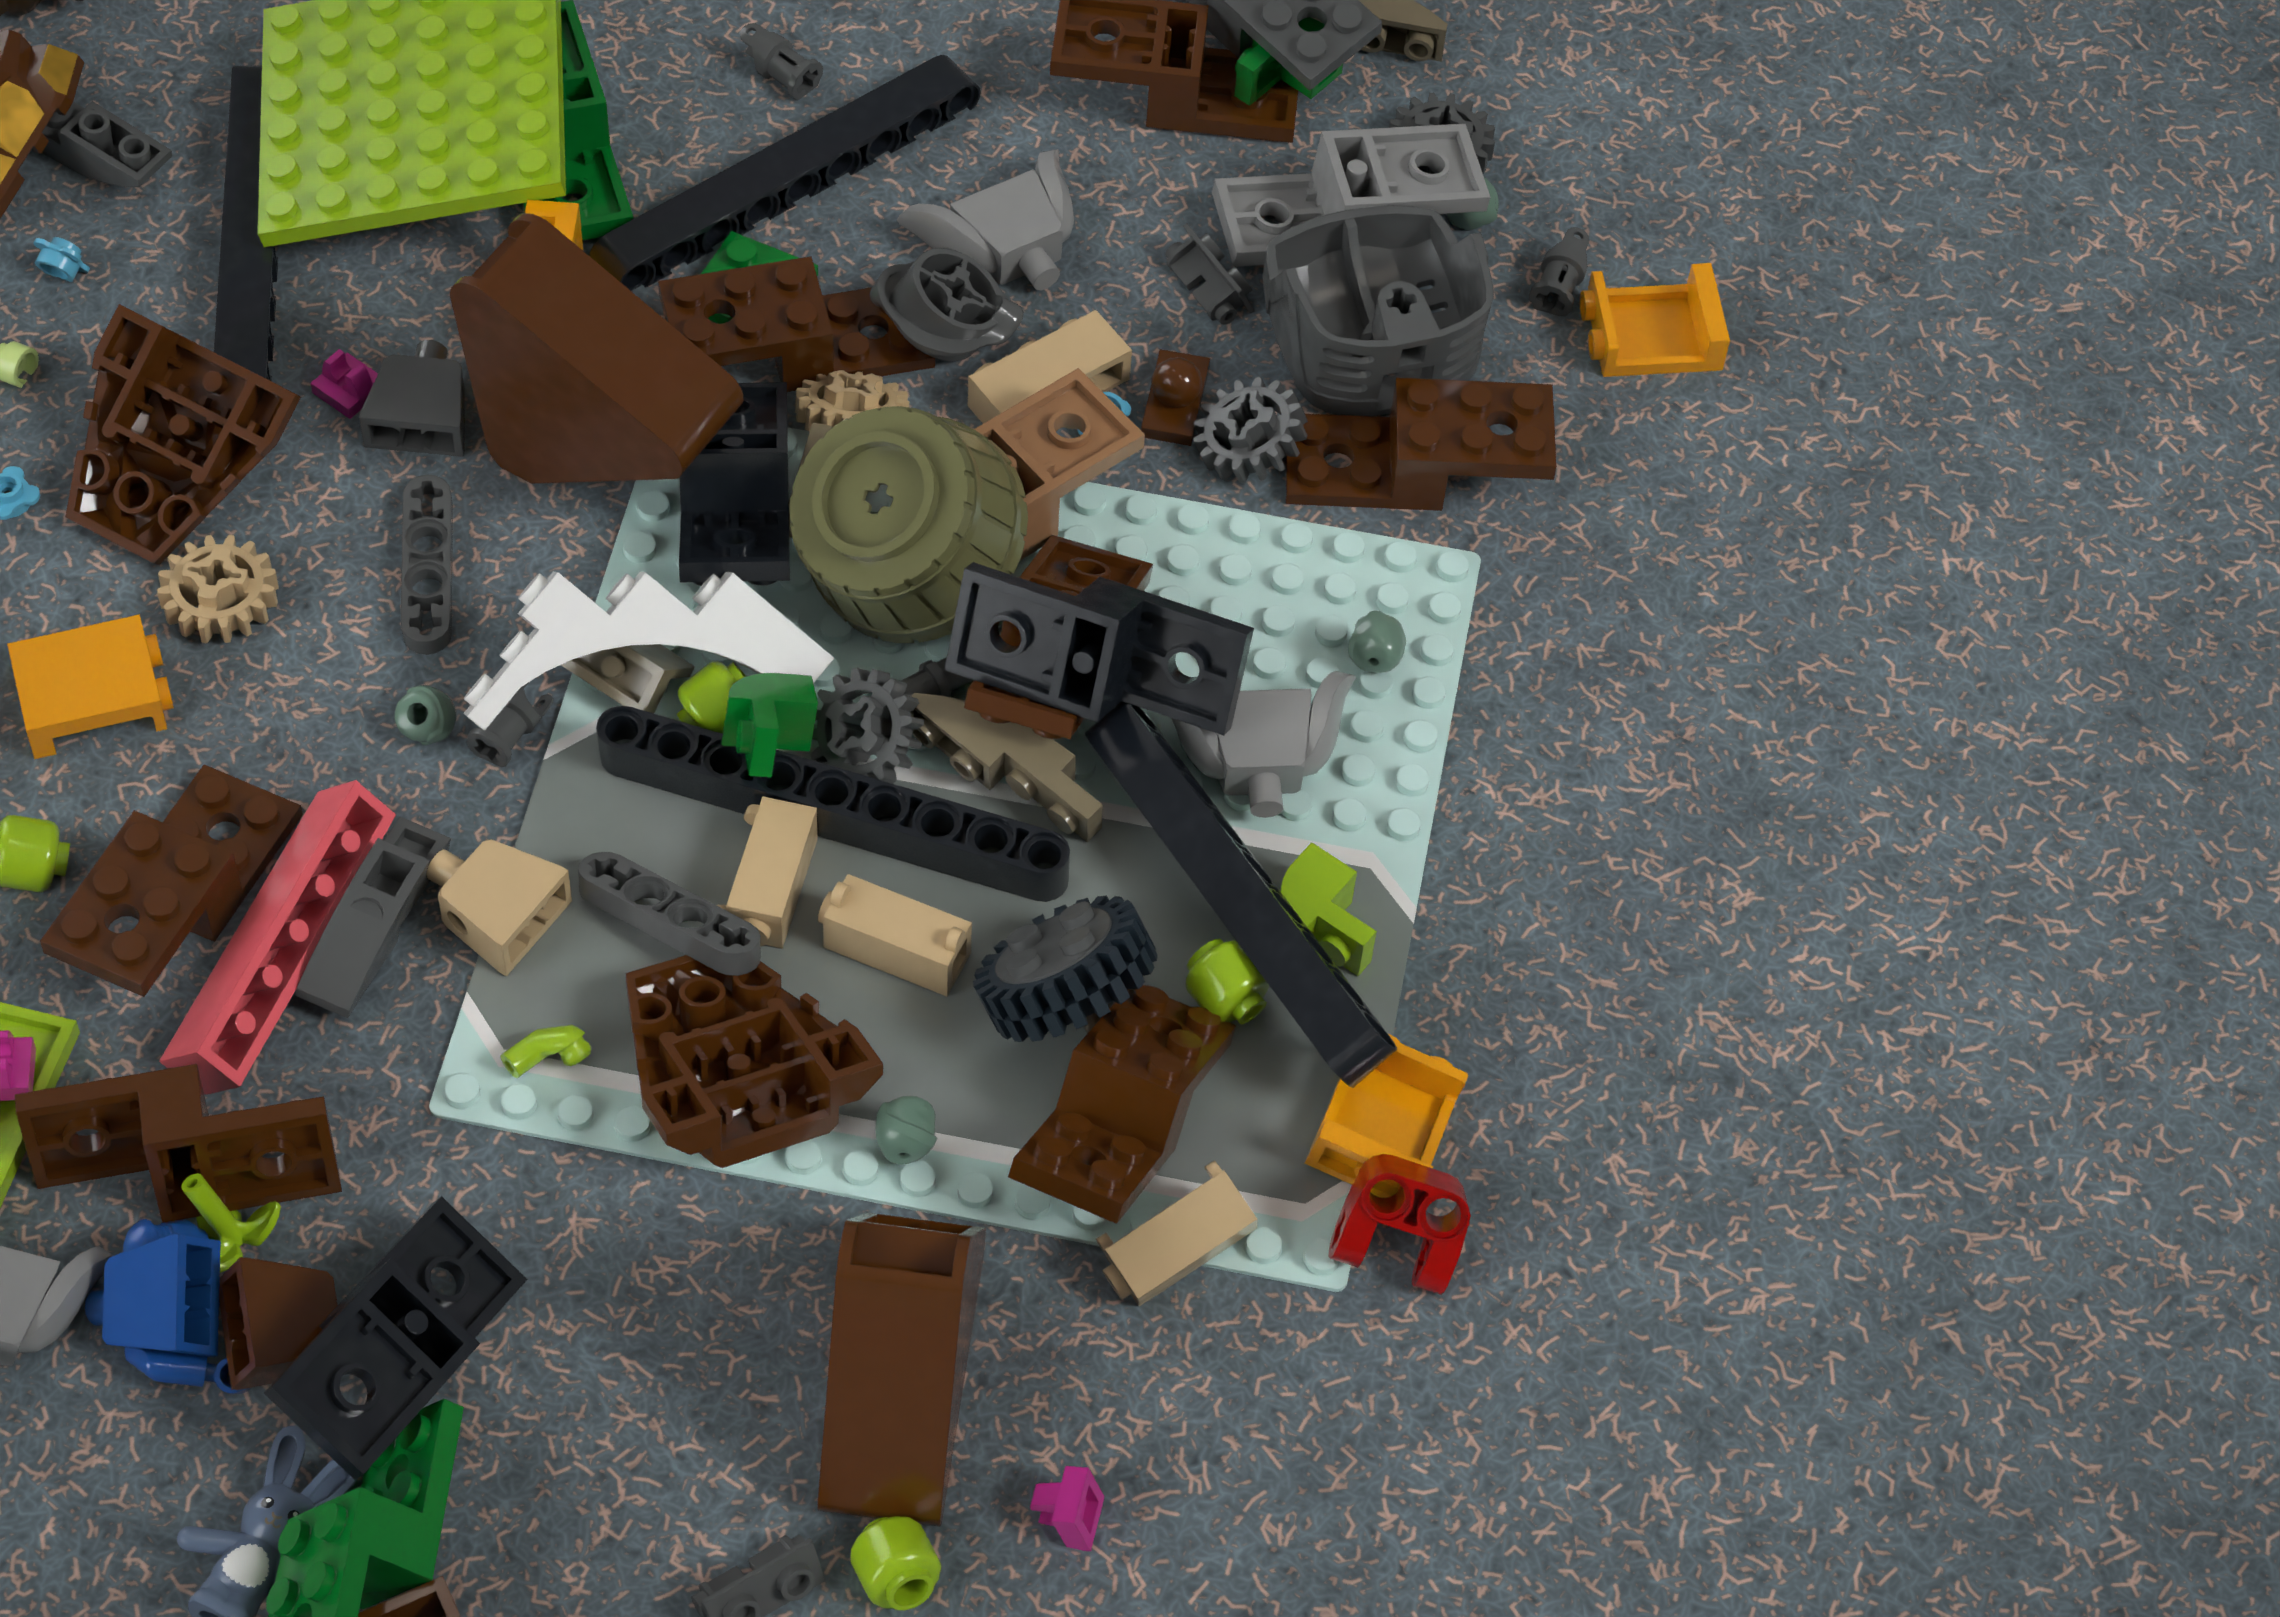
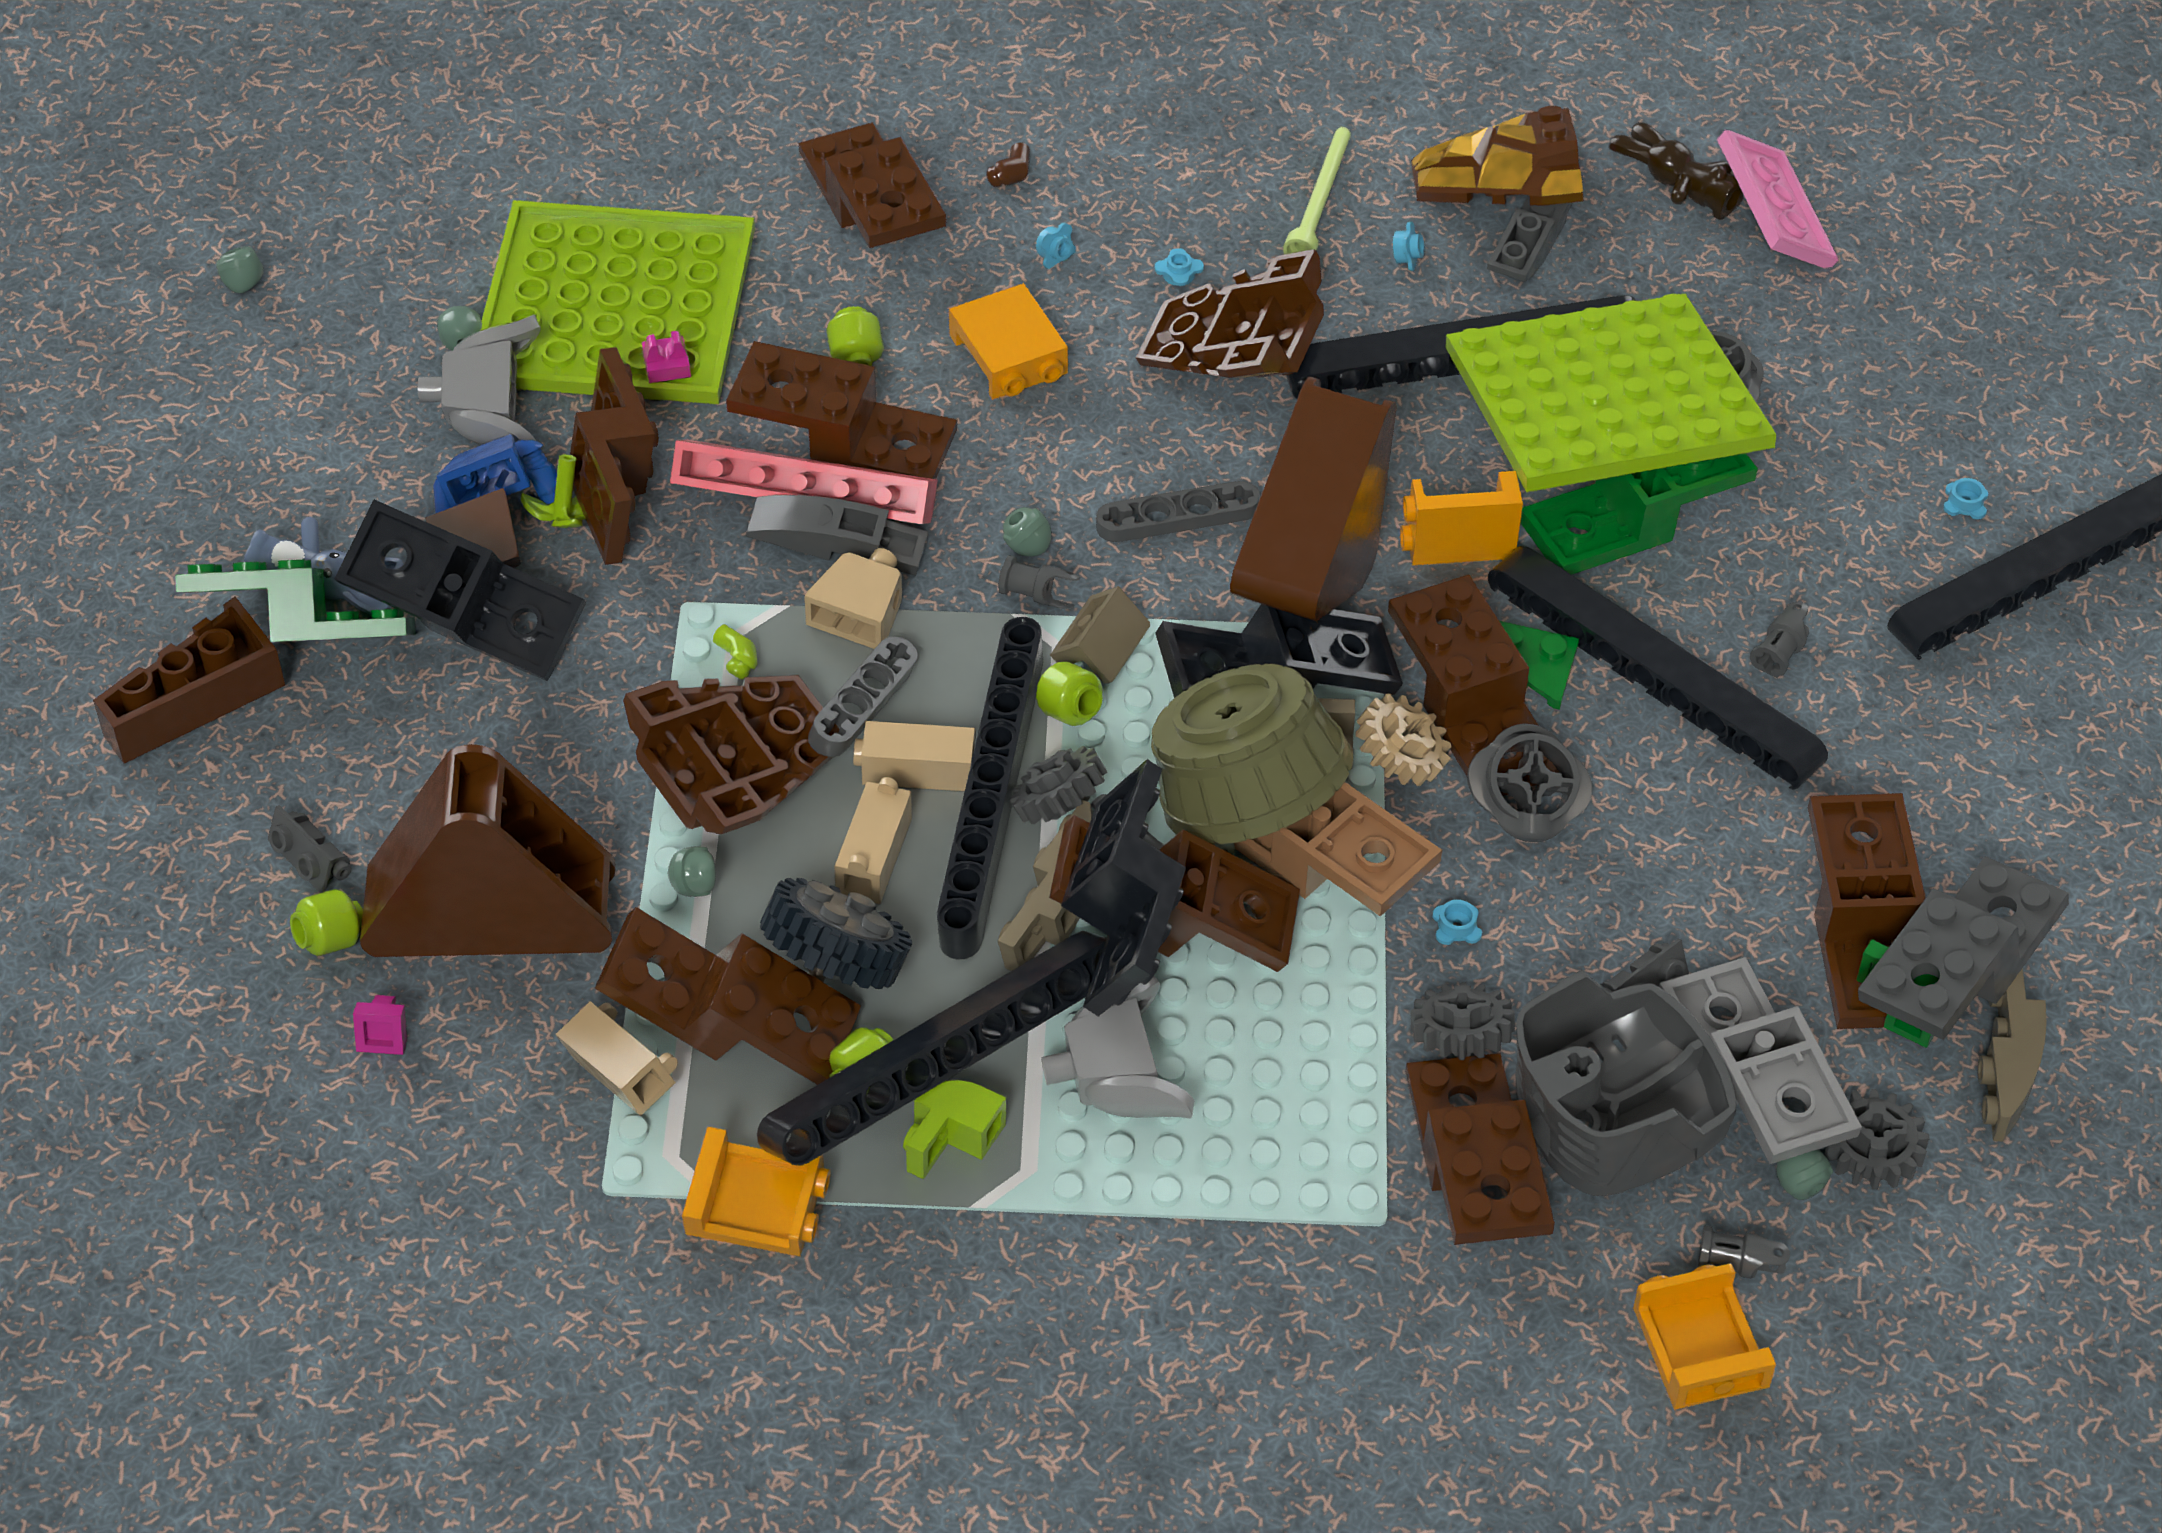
camera: 85 degrees right, 5 degrees down
tan gear [157,535,279,643] -> none
white arch [463,571,834,730] -> none
green brick [721,673,818,777] -> none
light grey torso [897,149,1074,290] -> none
tan brick [968,310,1132,424] -> none
reddish brown tile [1141,349,1210,446] -> none
red piece [1328,1154,1471,1295] -> none
sand green piece [1348,611,1406,673] -> none

